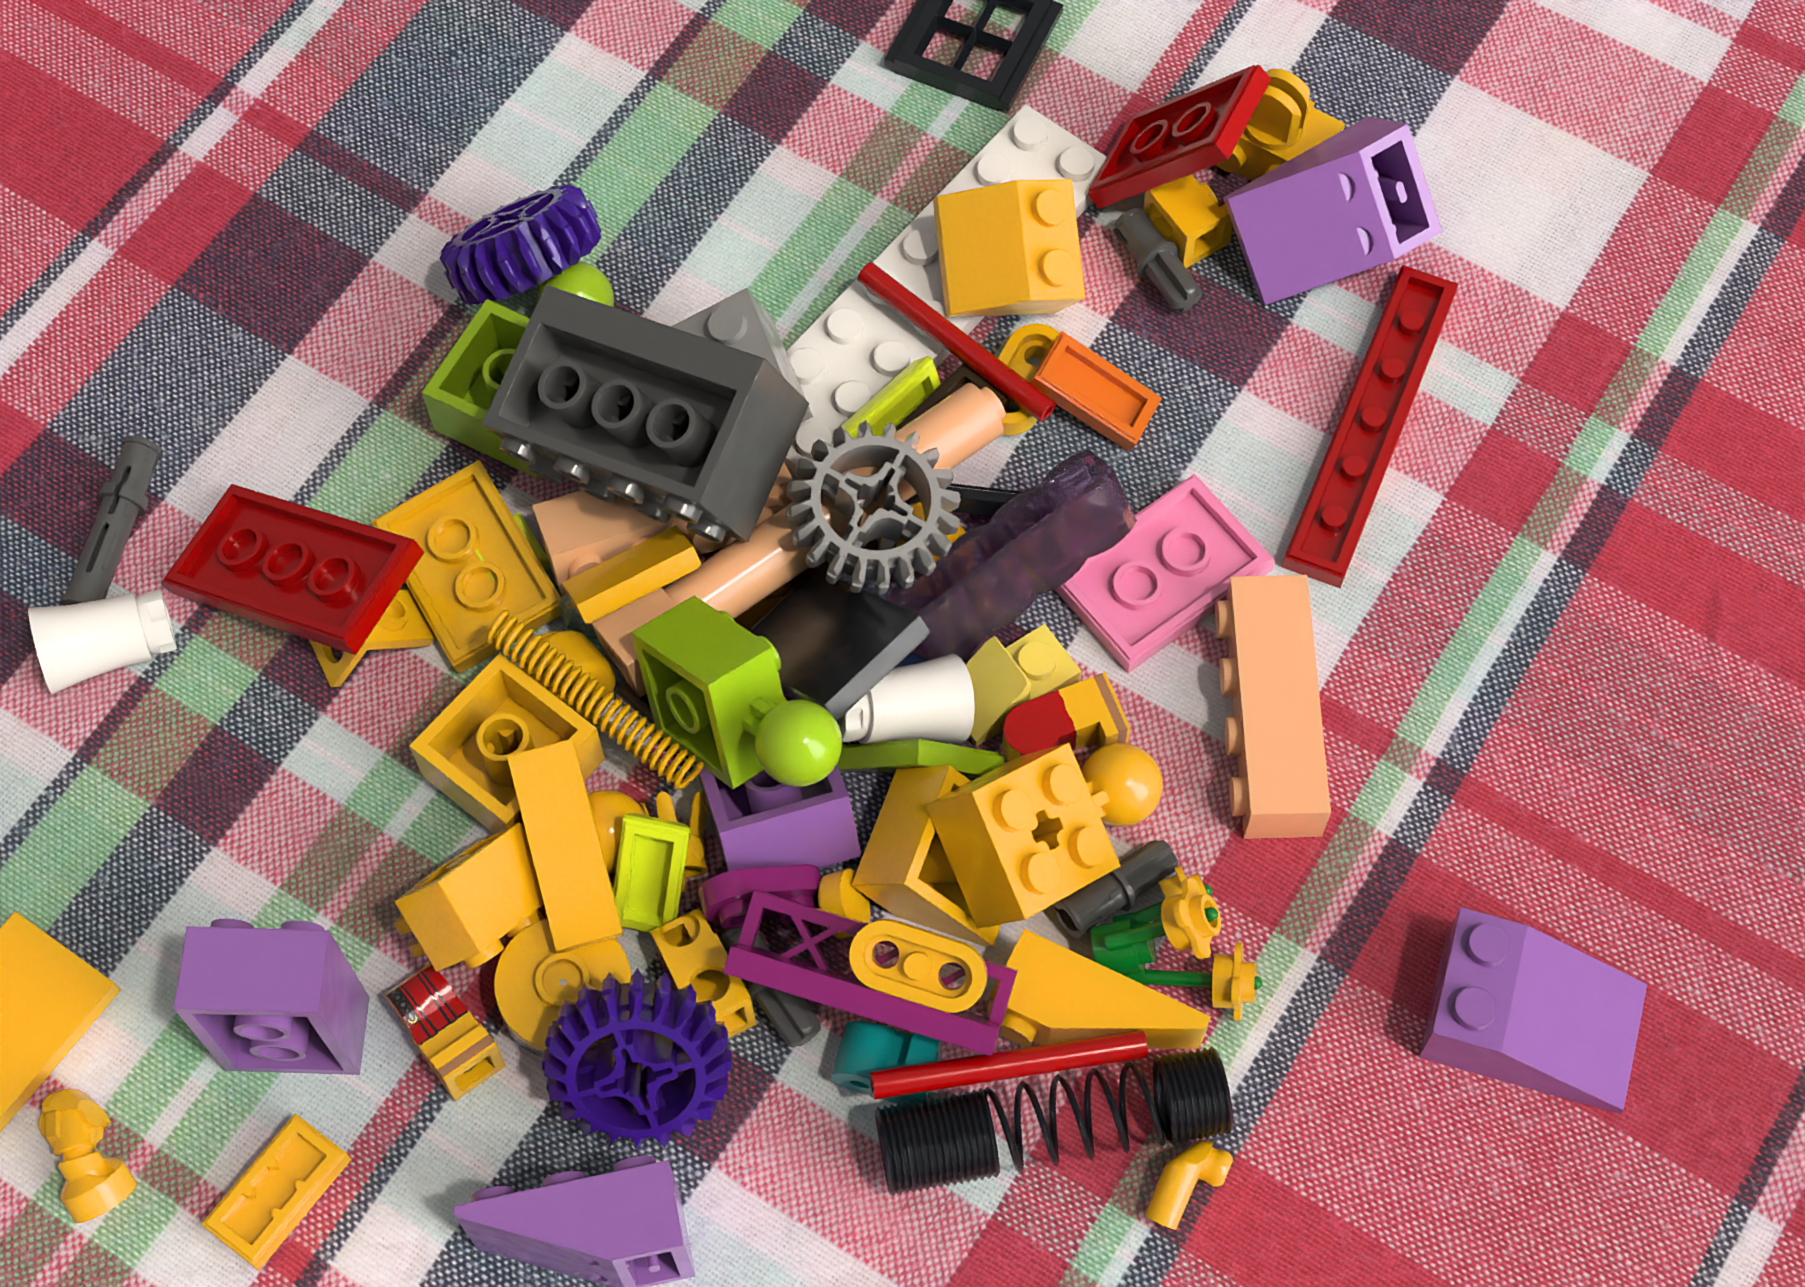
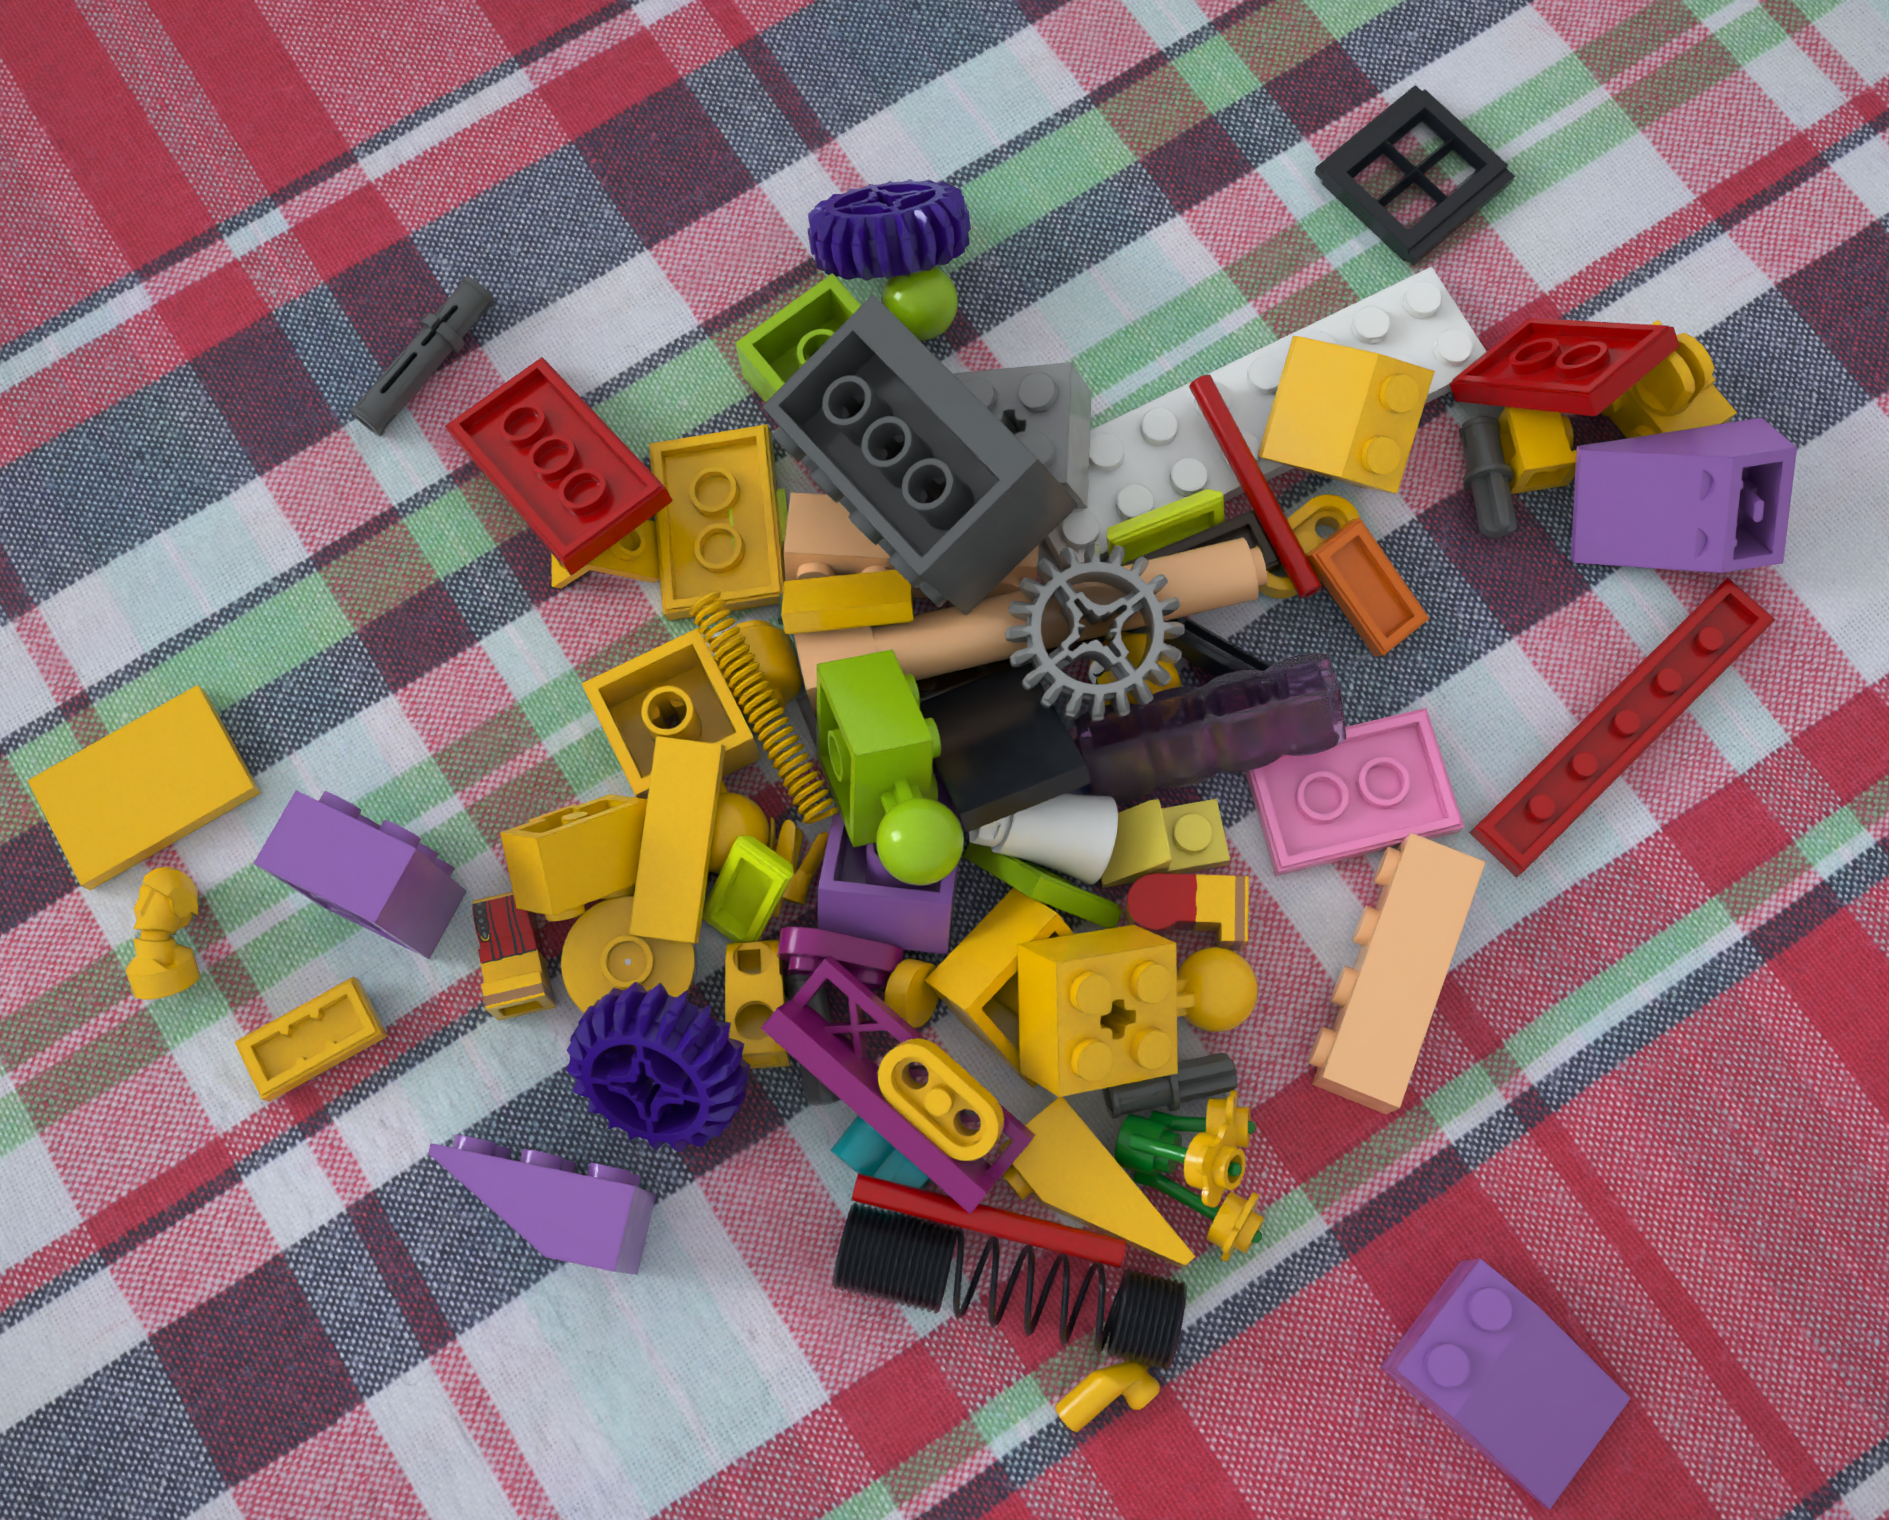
camera: 25 degrees right, 10 degrees up
white plant [28,590,177,694] -> none

